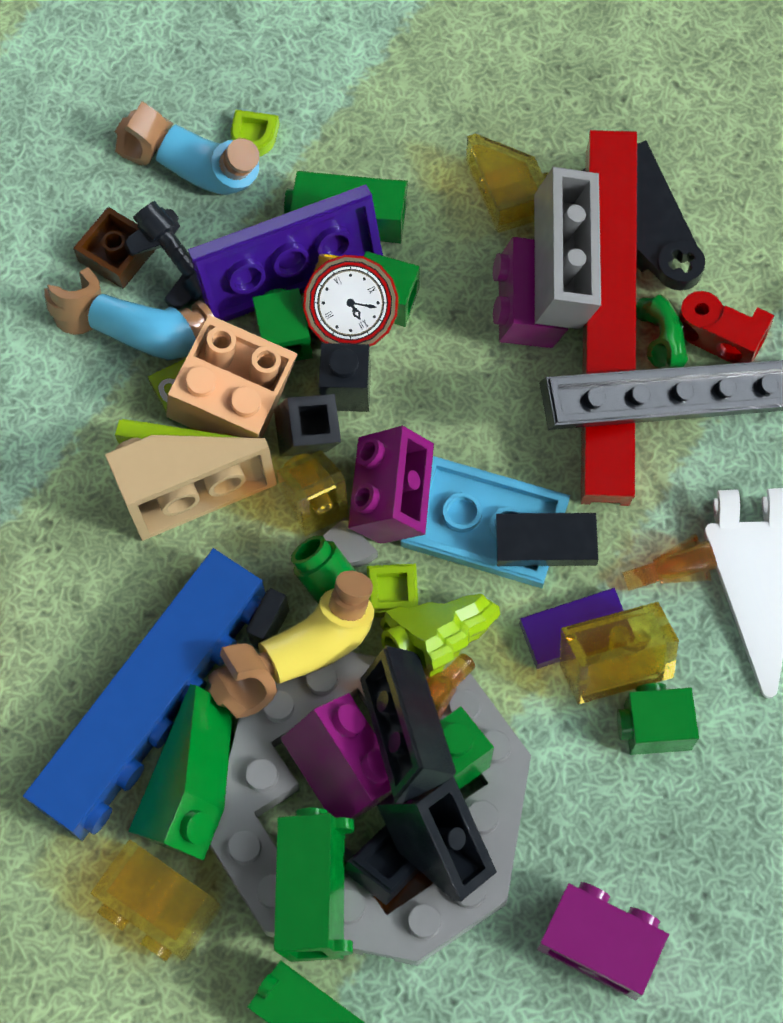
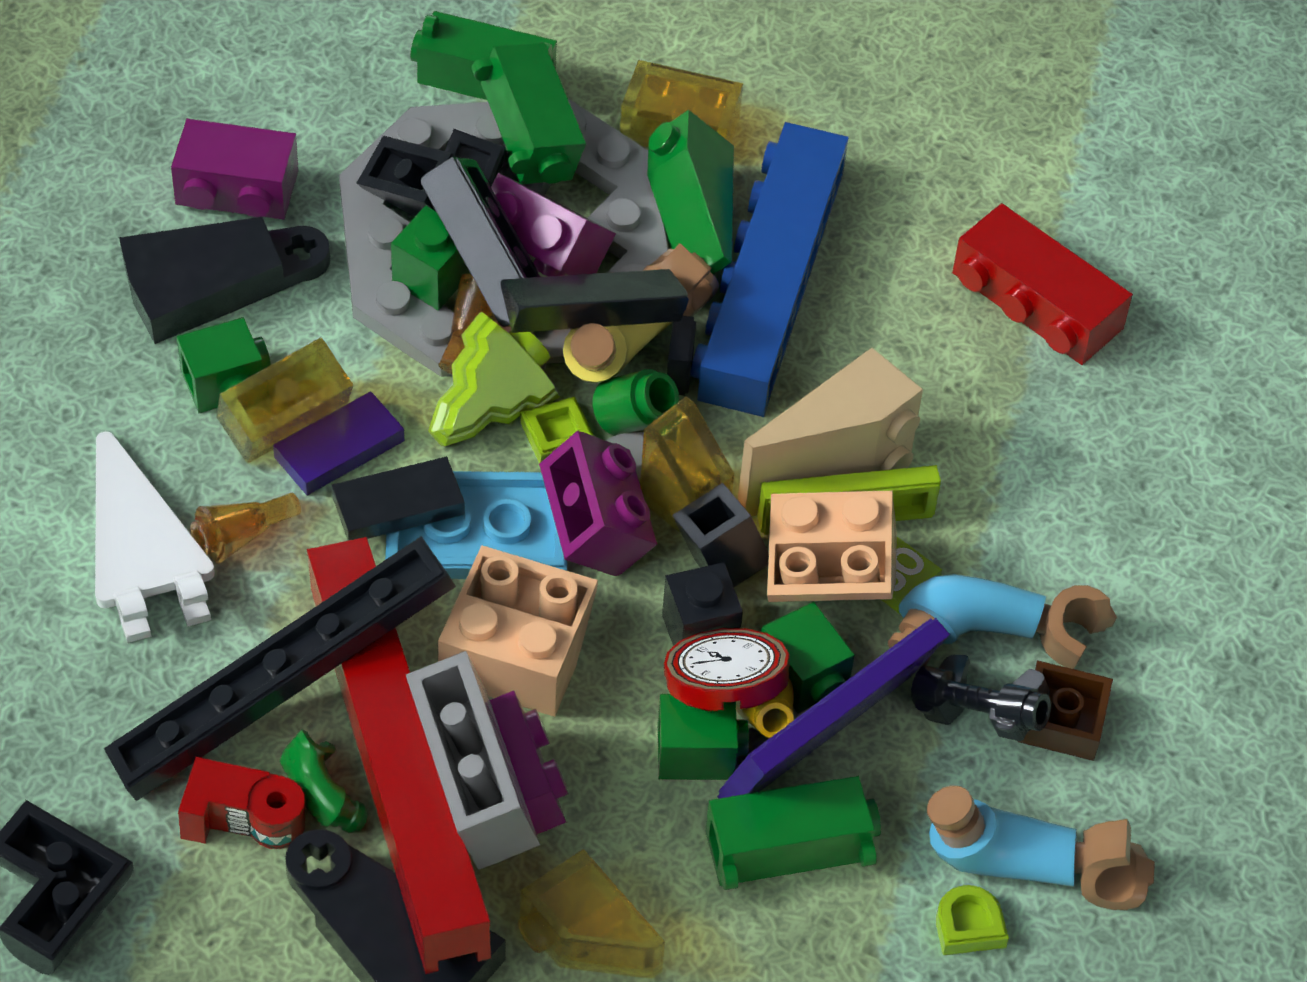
camera: 155 degrees right, 15 degrees down
none -> black piece [119,217,331,344]
none -> light nougat slope [438,545,598,717]
none -> black slope [500,269,689,333]

